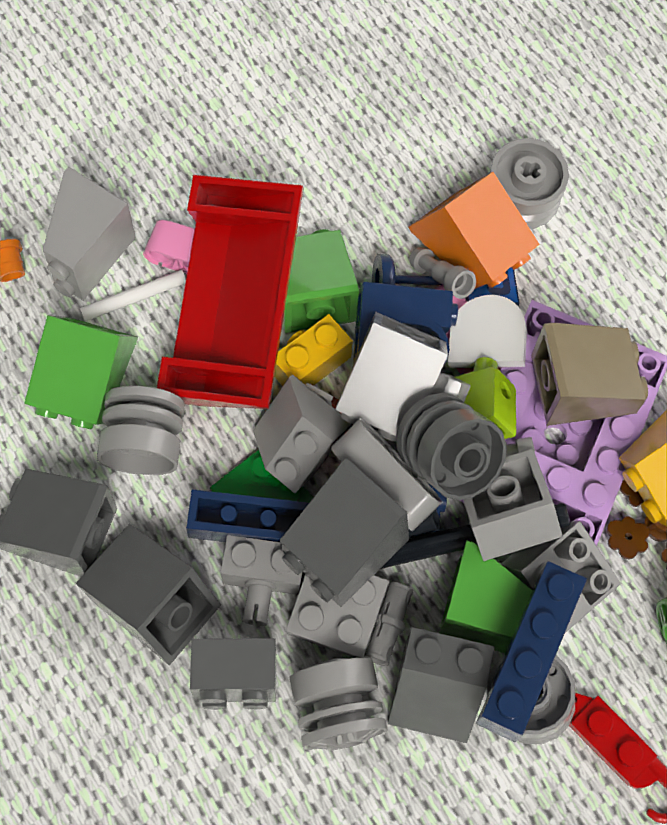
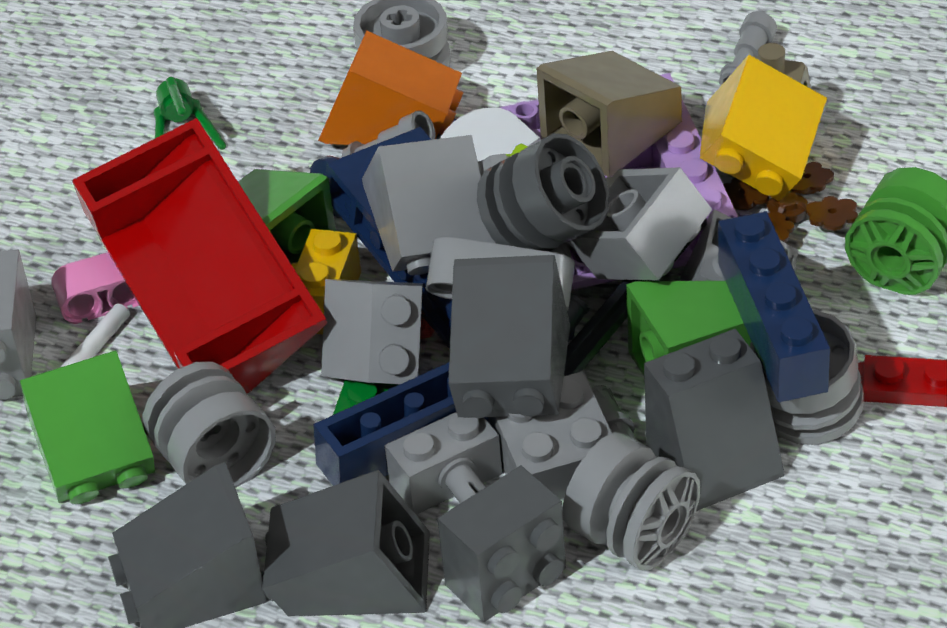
camera: 30 degrees left, 25 degrees down
none -> green plant [153,77,226,150]

